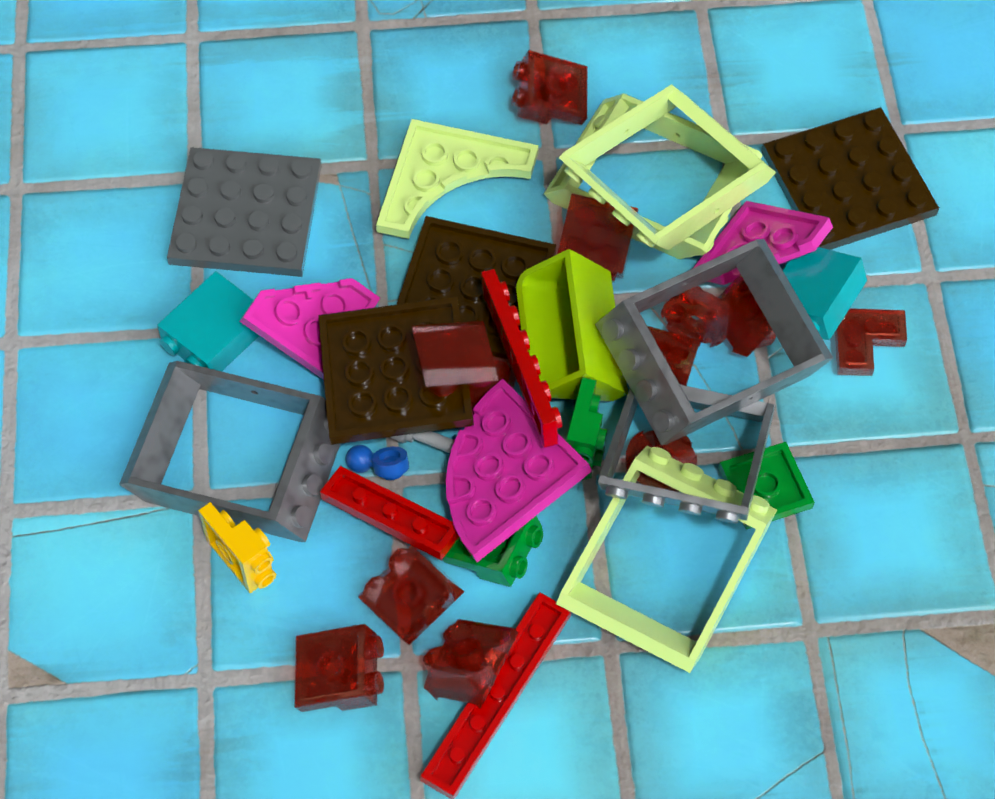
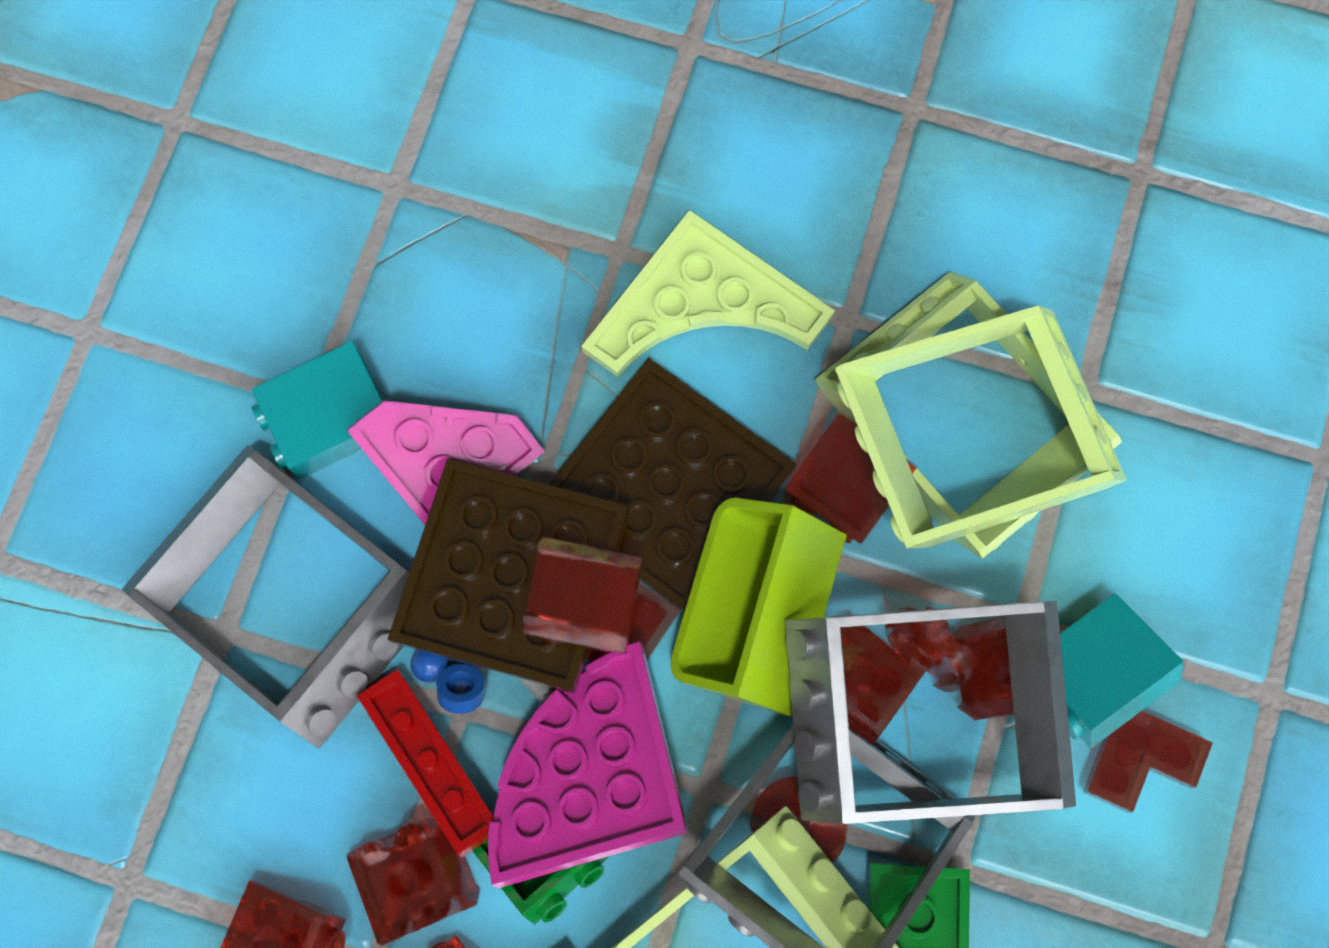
camera: 25 degrees right, 15 degrees up
dark grey plate [167,147,322,277] -> none
yellow plate [198,502,277,593] -> none
red plate [481,269,562,448] -> none
clear red plate [512,50,588,125] -> none
green plate [566,377,608,480] -> none
dark pink plate [693,201,833,285] -> none
dark brown plate [761,107,939,250] -> none

